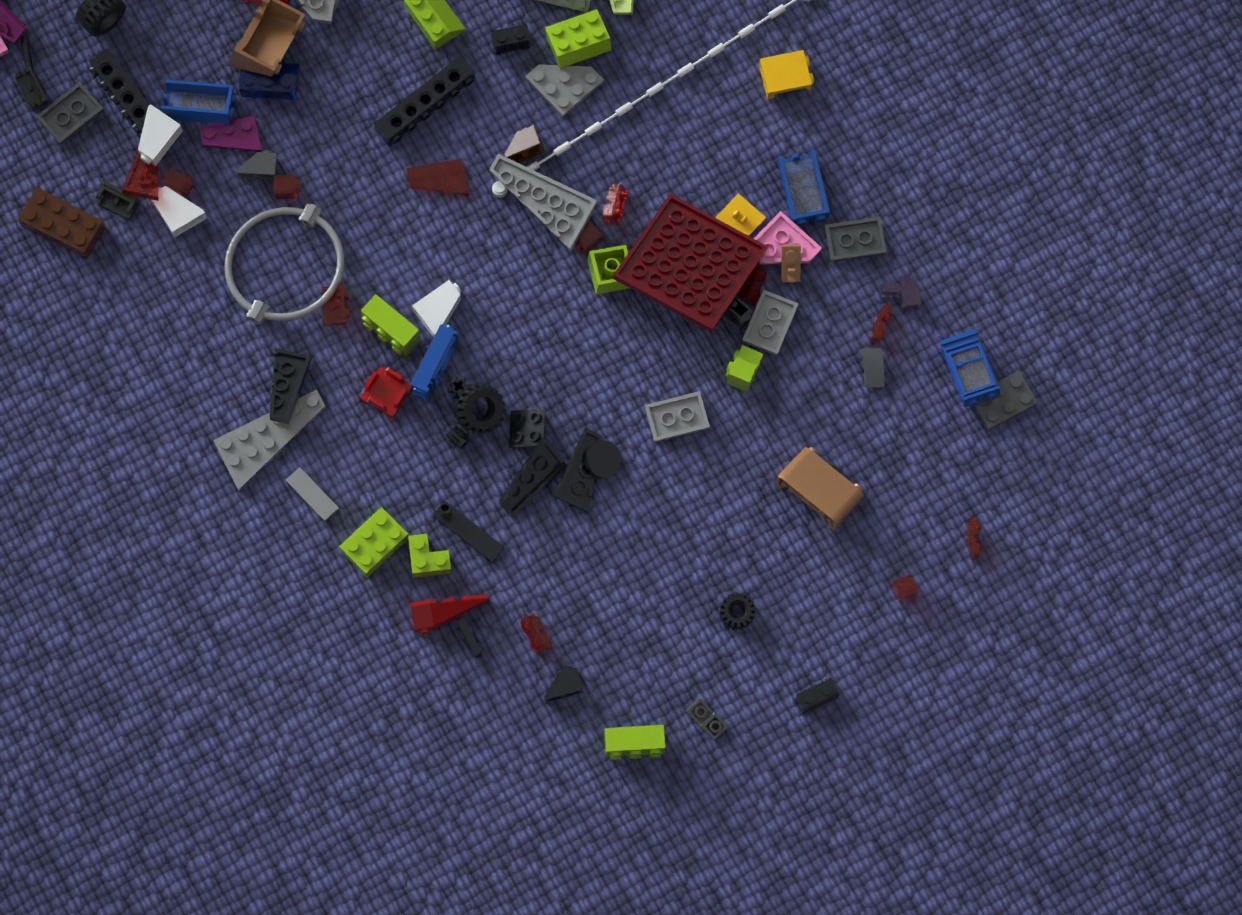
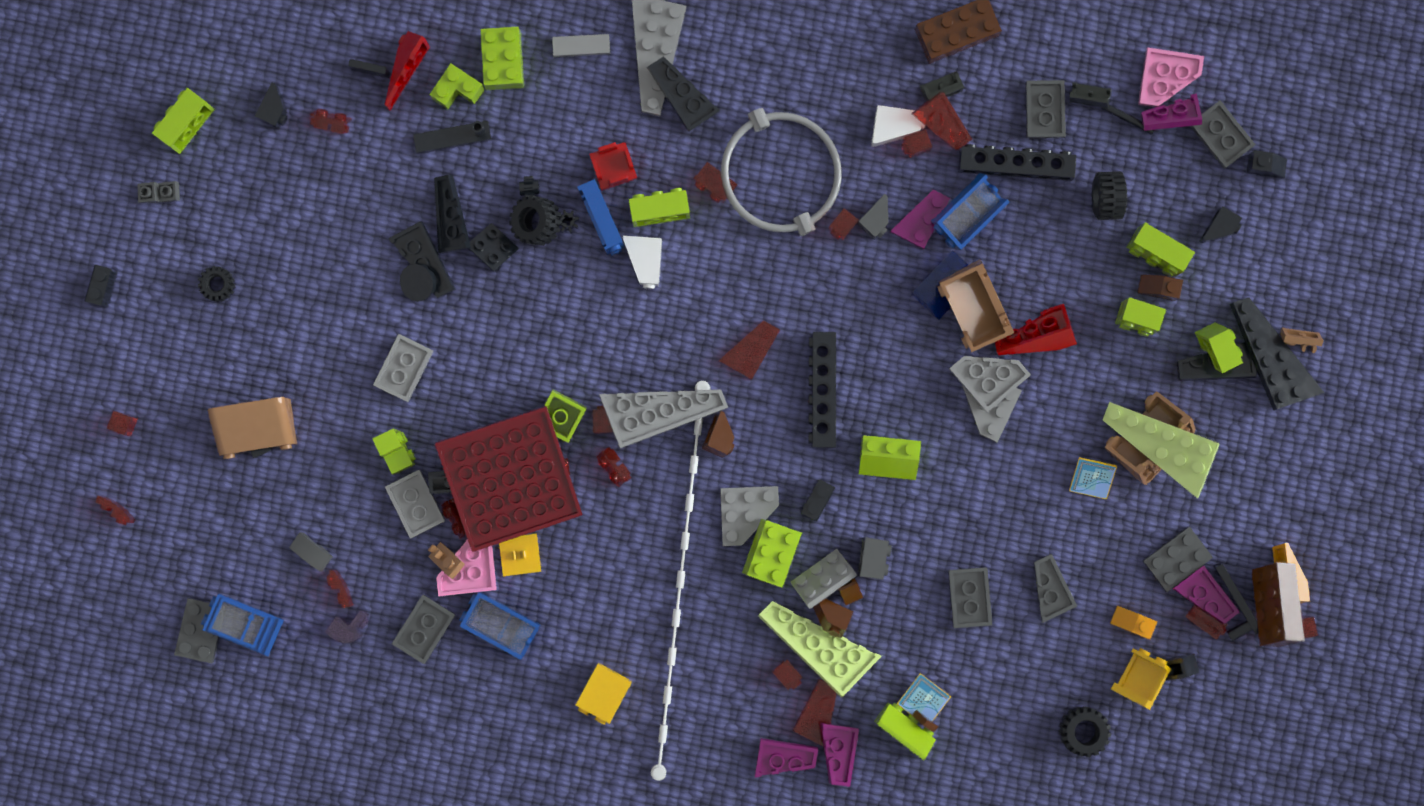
camera: 135 degrees right, 10 degrees up
white slope [138,104,183,166] -> none

